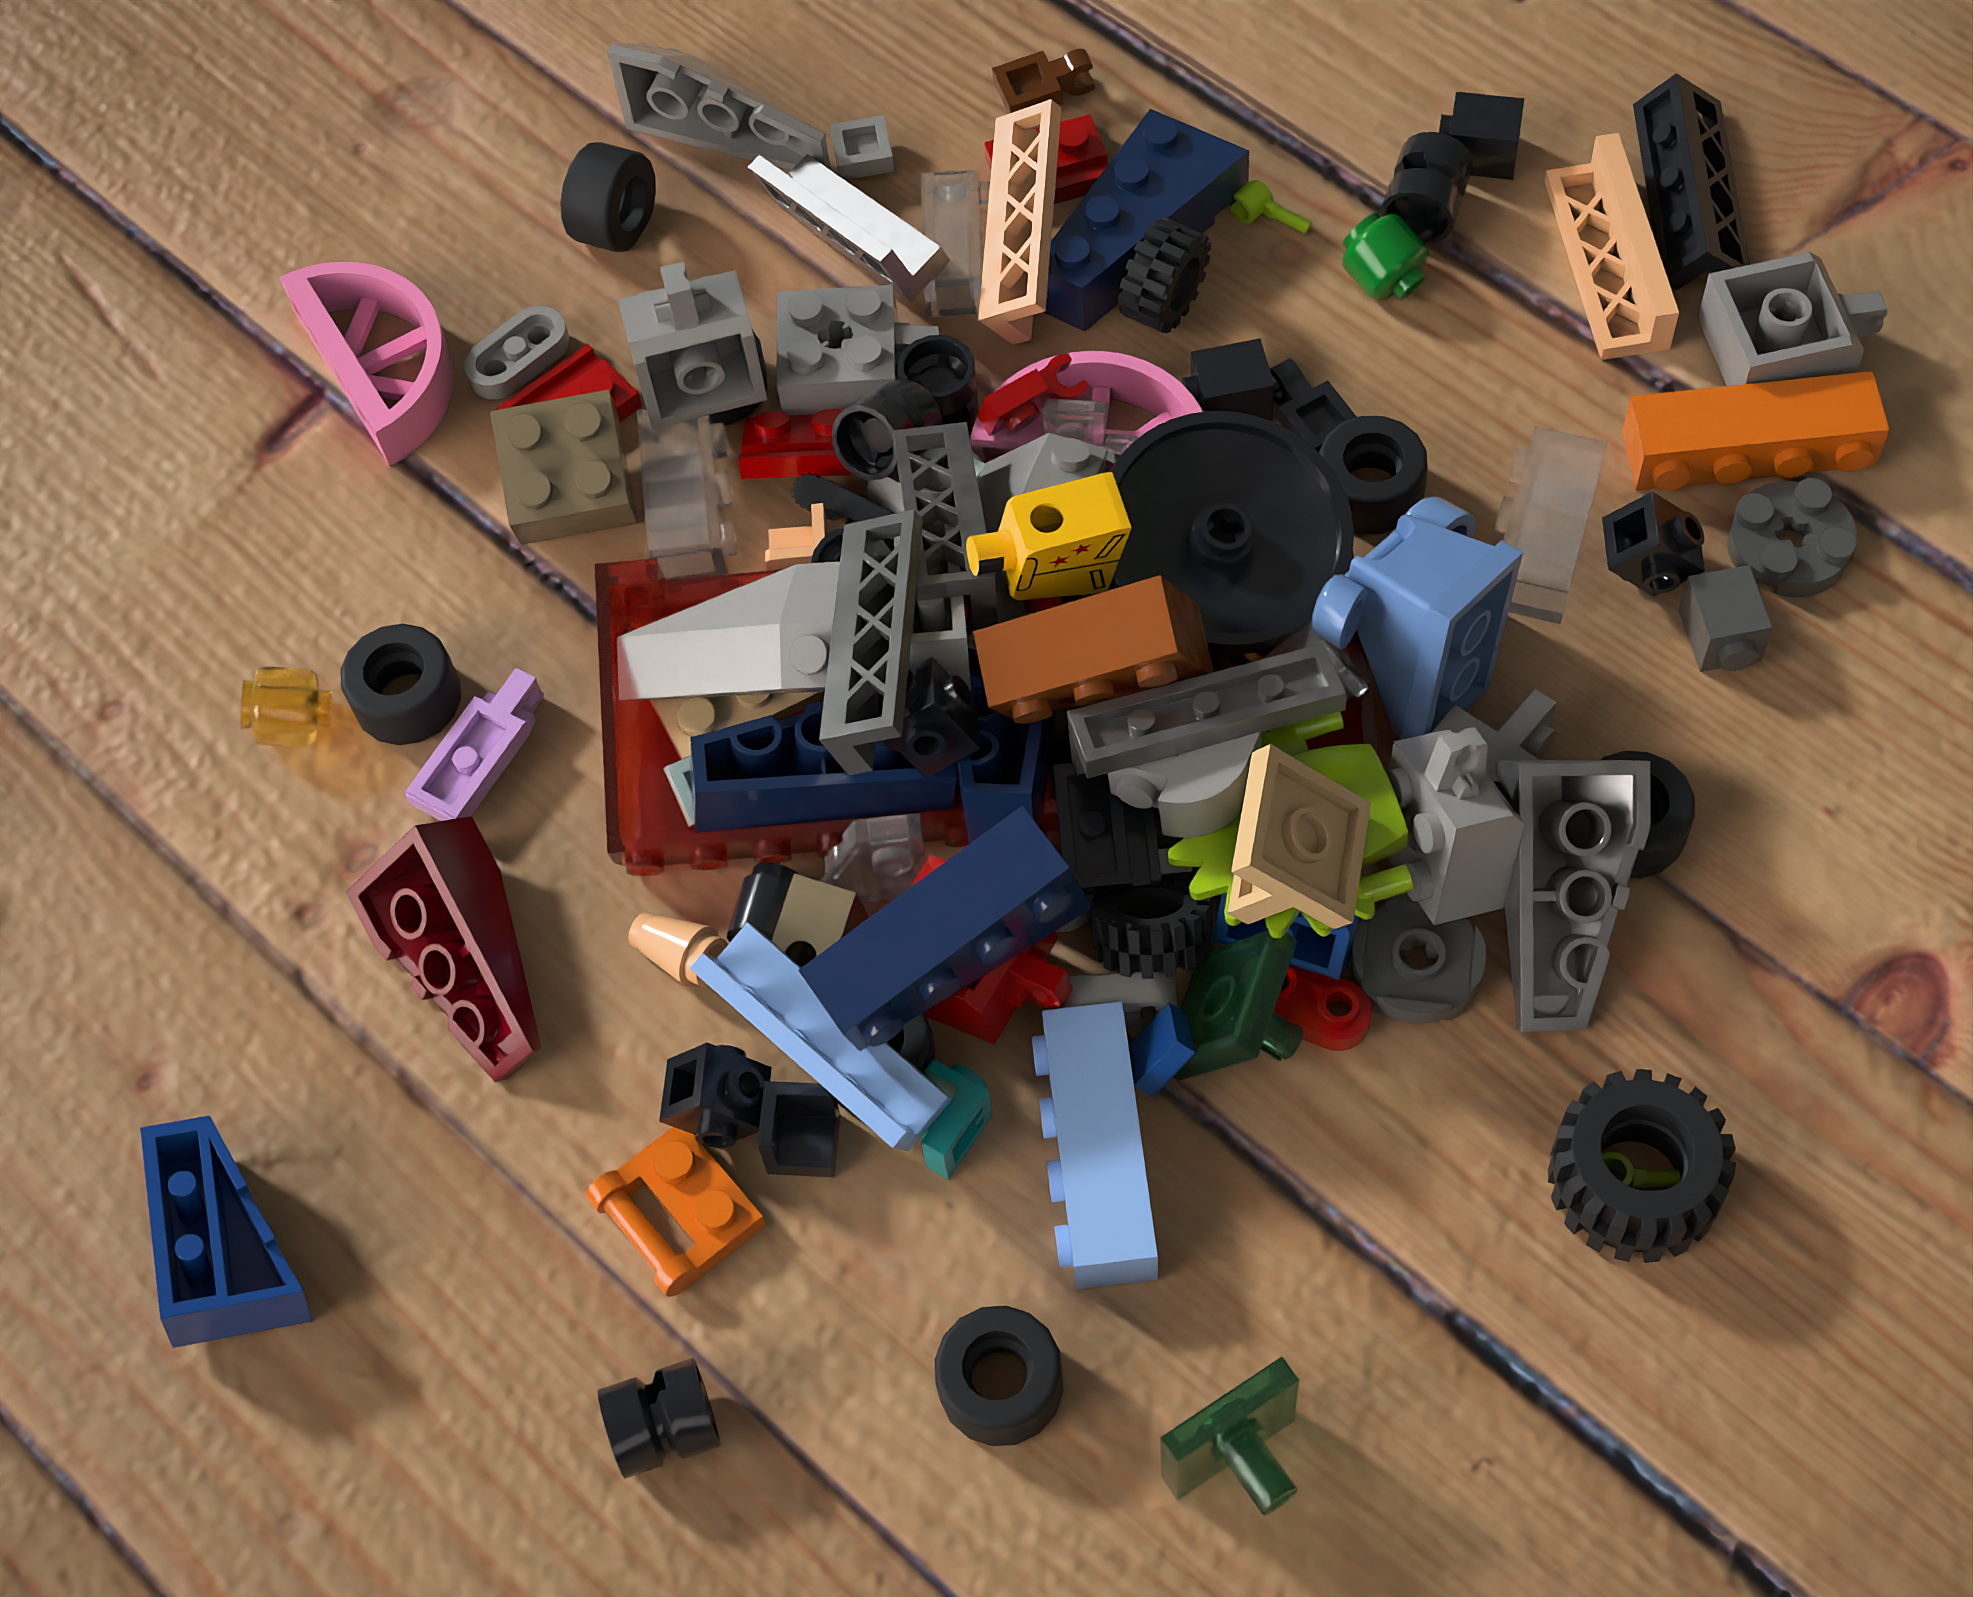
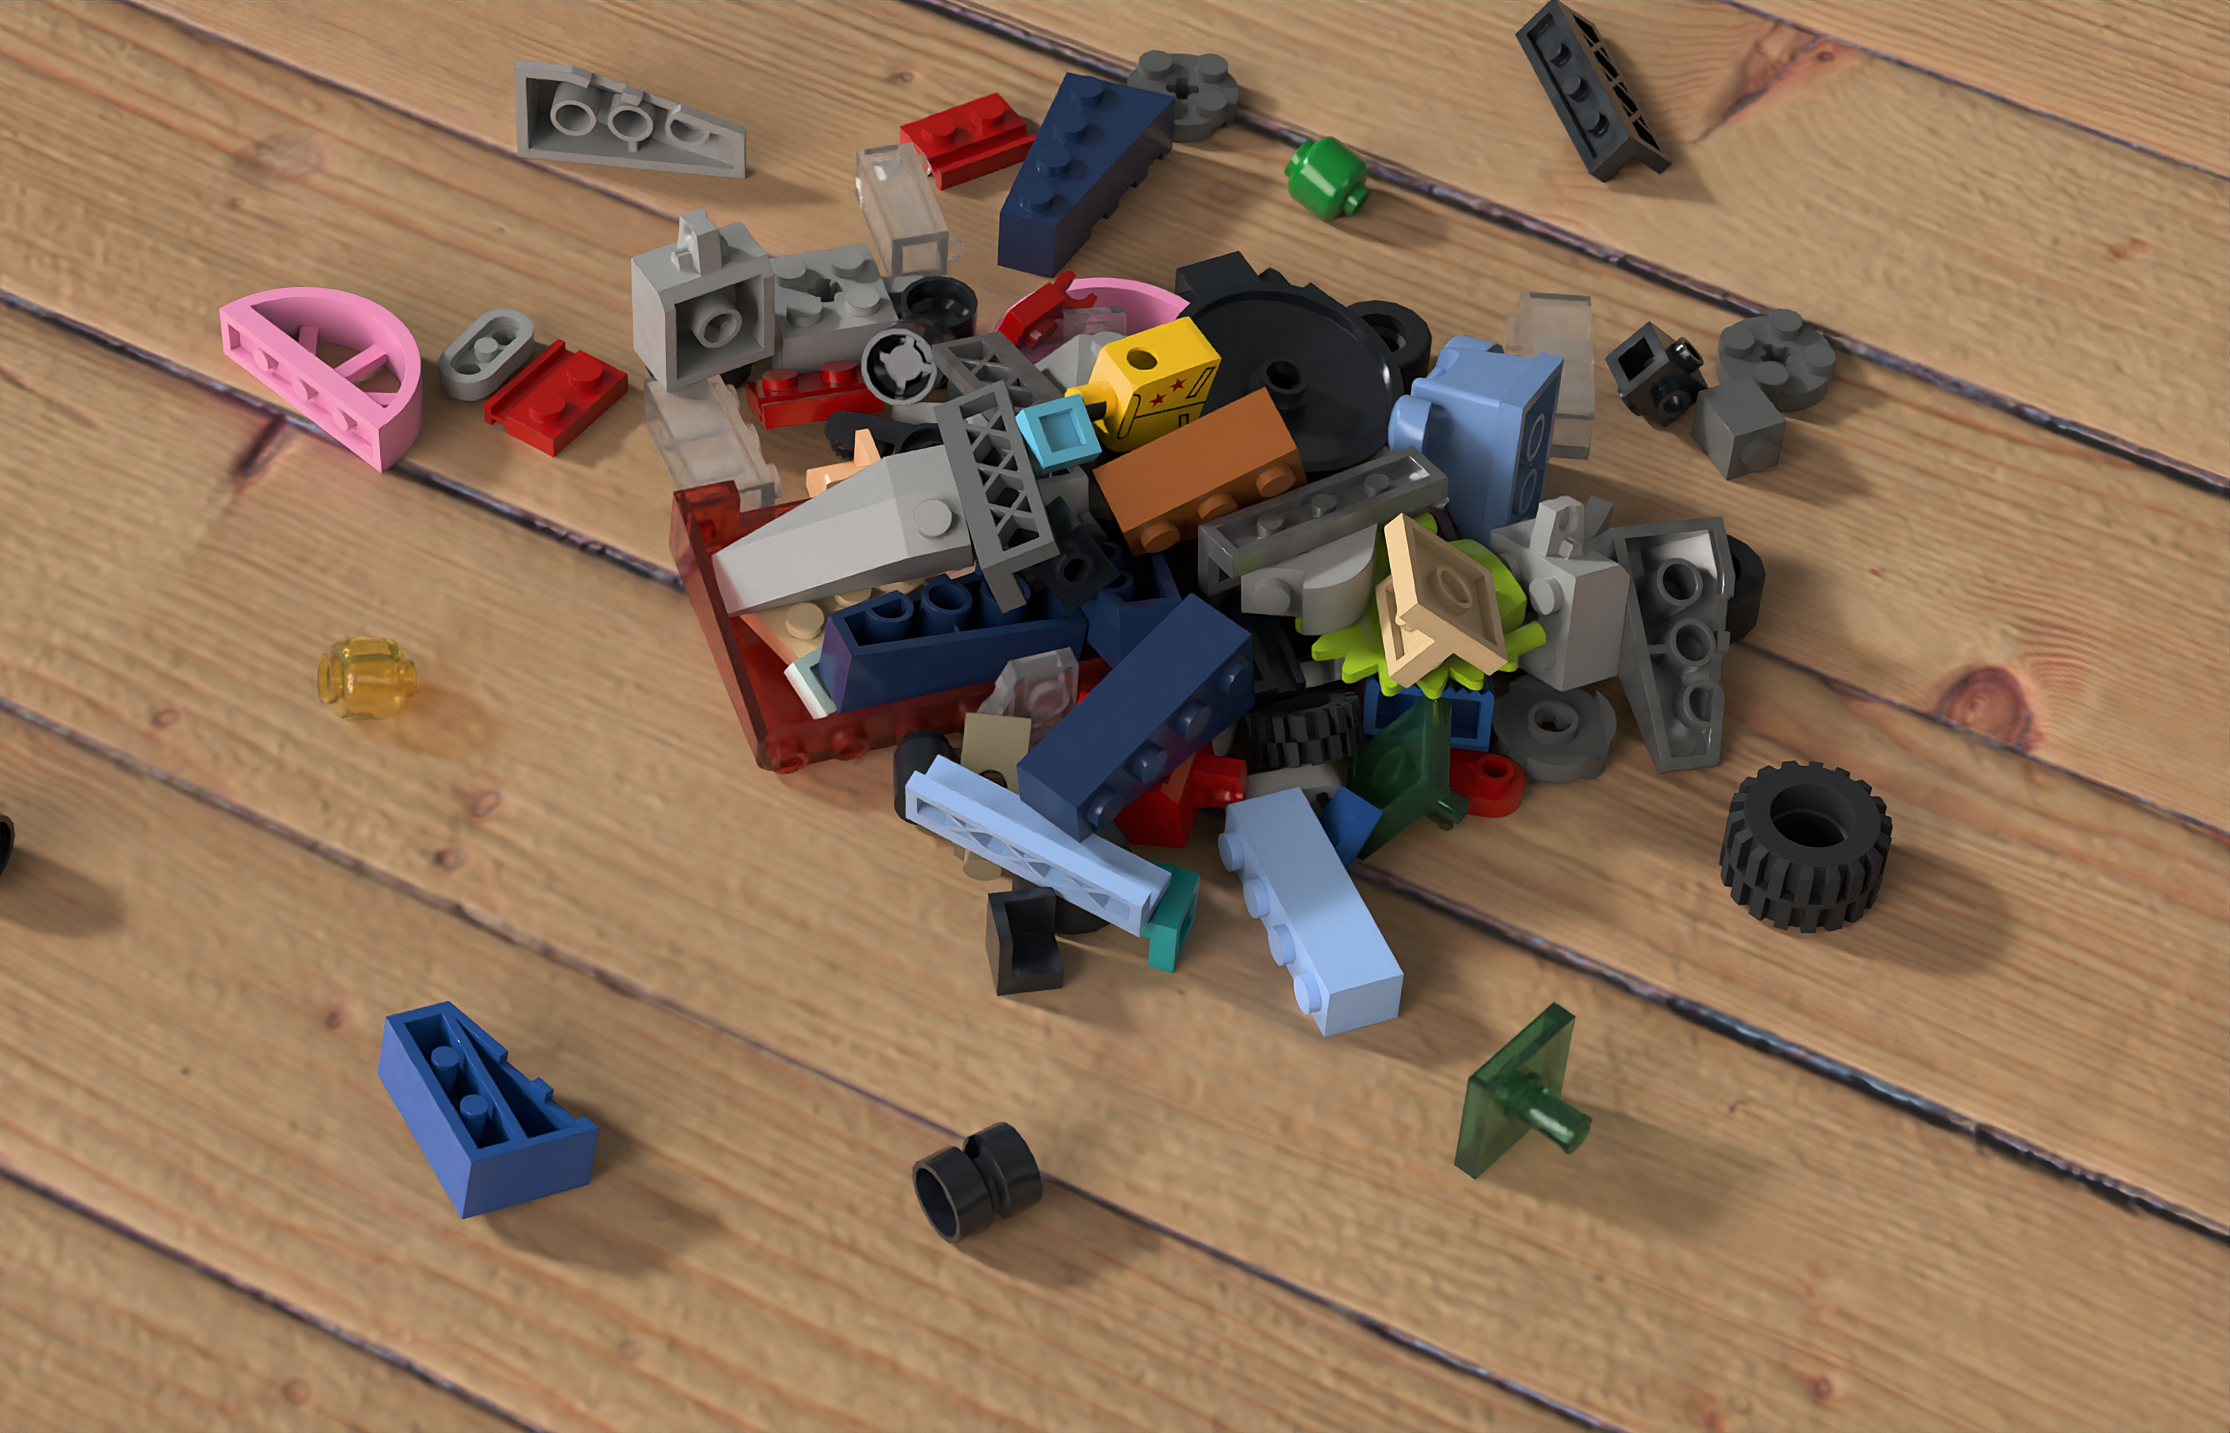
camera: 25 degrees left, 15 degrees down
black tyre [340,623,461,745] -> none
dark red wedge [346,816,542,1082] -> none
lavender hinge [405,668,544,821] -> none
dark tan brick [490,390,638,545] -> none
black tyre [560,142,656,252] -> none
orange plate [585,1127,766,1297] -> none
light nougat cone [628,912,728,987] -> none
black brick [659,1042,772,1148] -> none
fence [748,154,950,302] -> none
light grey plate [829,115,895,180] -> none
black tyre [934,1305,1064,1446] -> none
light nougat fence [978,99,1061,345] -> none
reddish brown plate [992,49,1095,114] -> none
black tyre [1118,217,1211,334] -> none
lime hand [1230,180,1312,234] -> none
black wheel [1381,132,1474,243] -> none
black brick [1439,92,1524,180] -> none
light nougat fence [1544,133,1679,360] -> none
orange brick [1622,371,1890,491] -> none
light grey hinge [1697,252,1888,386] -> none
none -> medium azure plate [1015,393,1102,476]
none -> dark grey plate [1127,50,1238,143]

